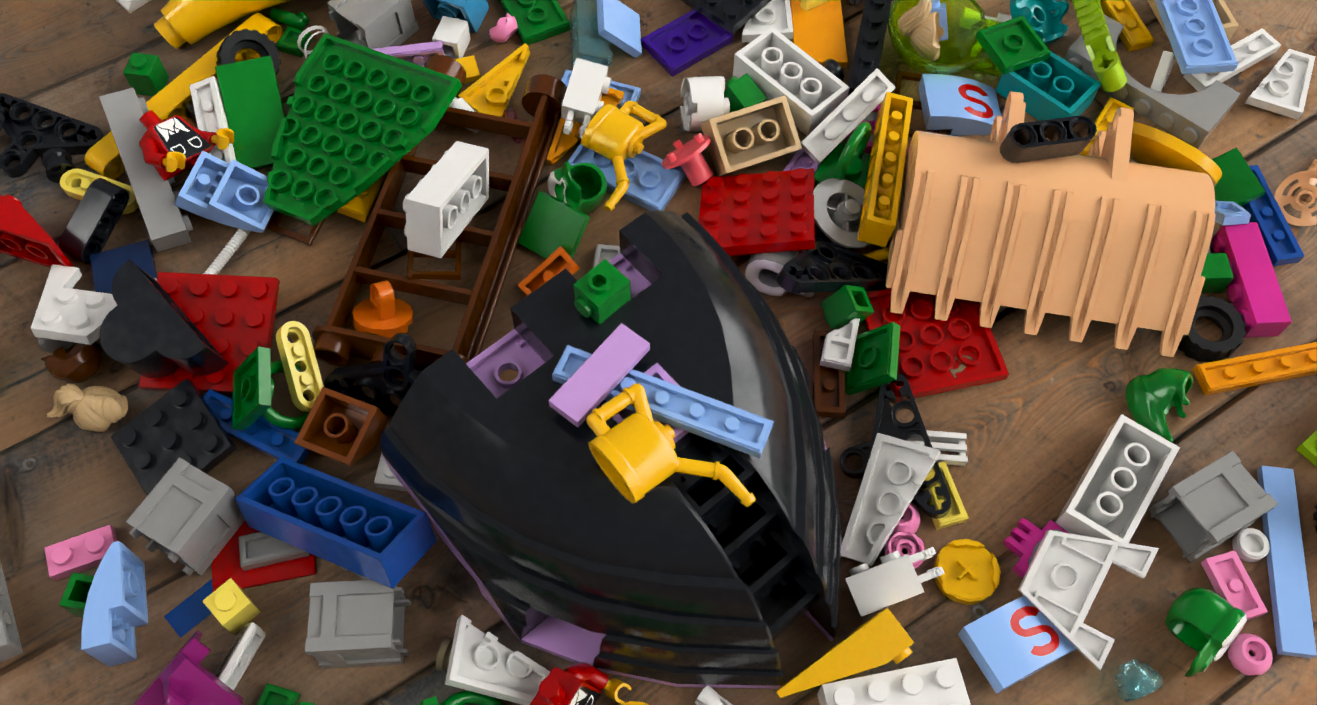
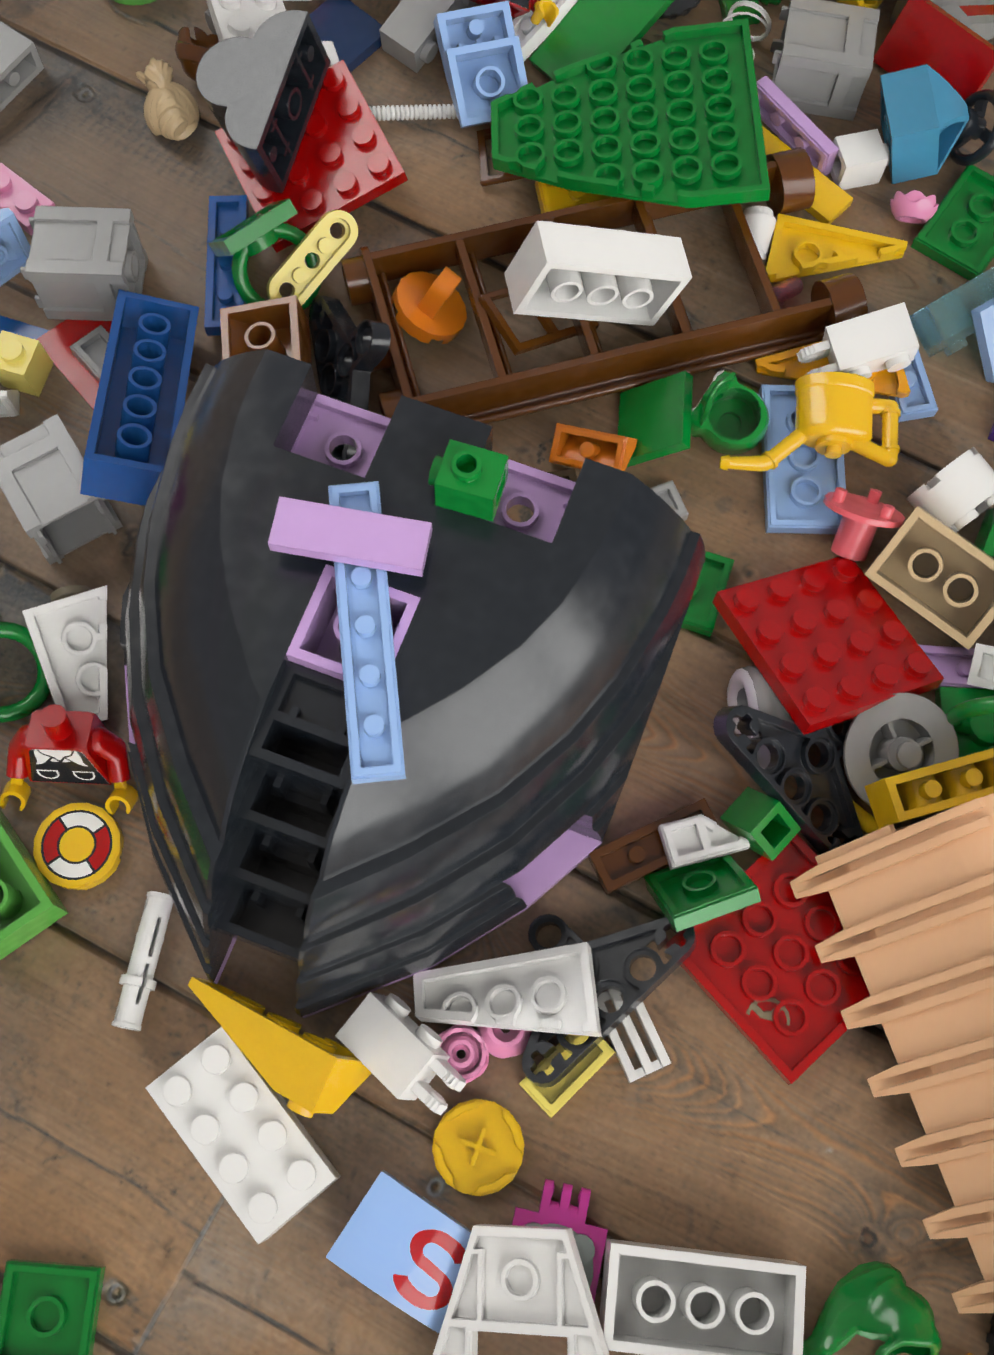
camera: 60 degrees right, 10 degrees up
black plate [111,378,237,496] -> none
yellow piece [586,383,756,507] -> none

